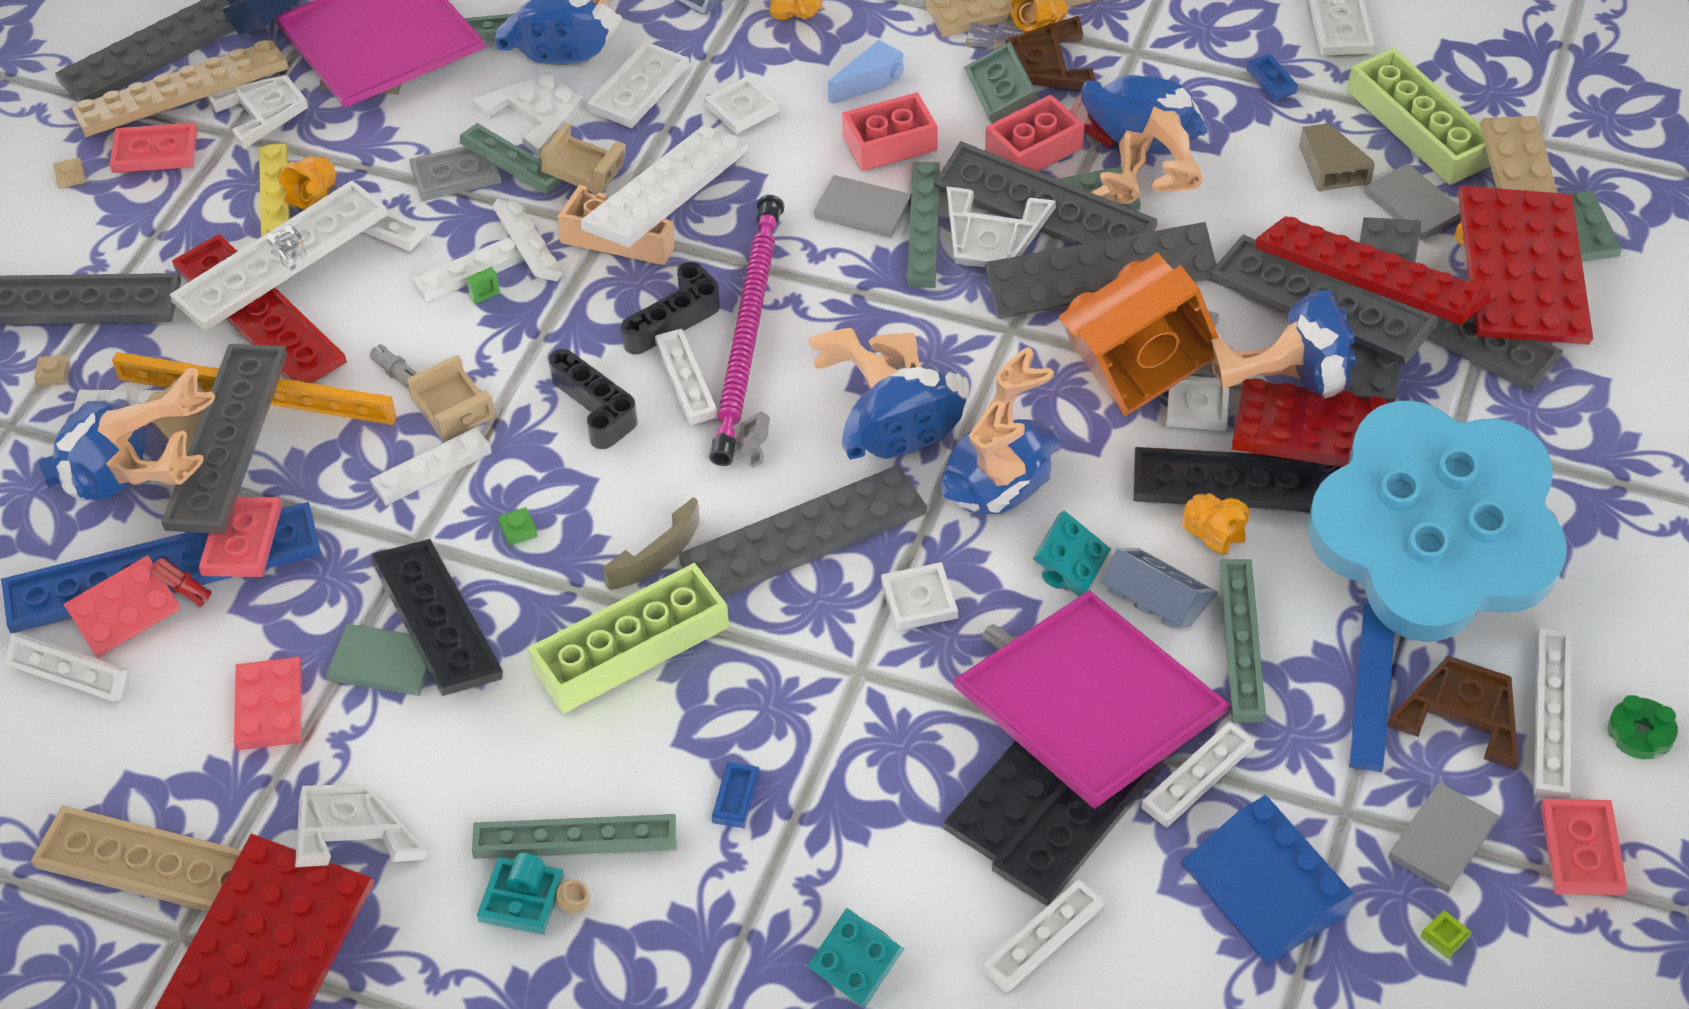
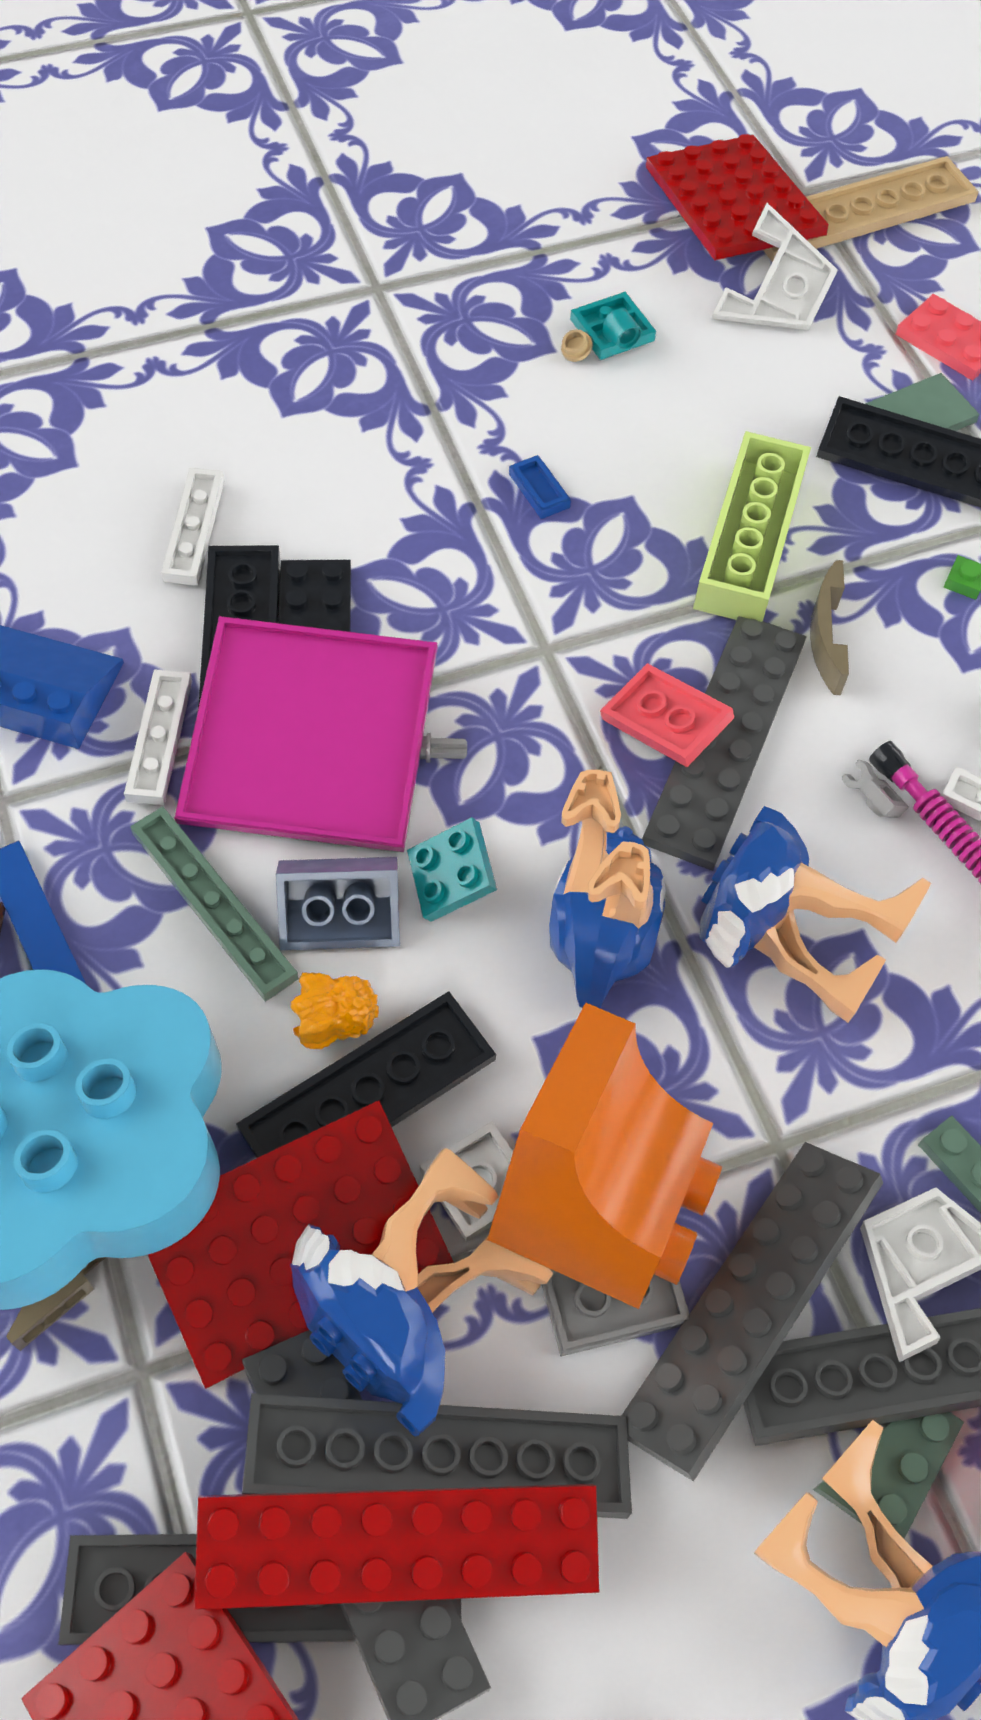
camera: 135 degrees right, 10 degrees up
sand green plate [472,814,677,859] -> none
teal plate [807,908,905,1007] -> none
white plate [881,562,958,631] -> none
none -> coral plate [600,663,734,767]

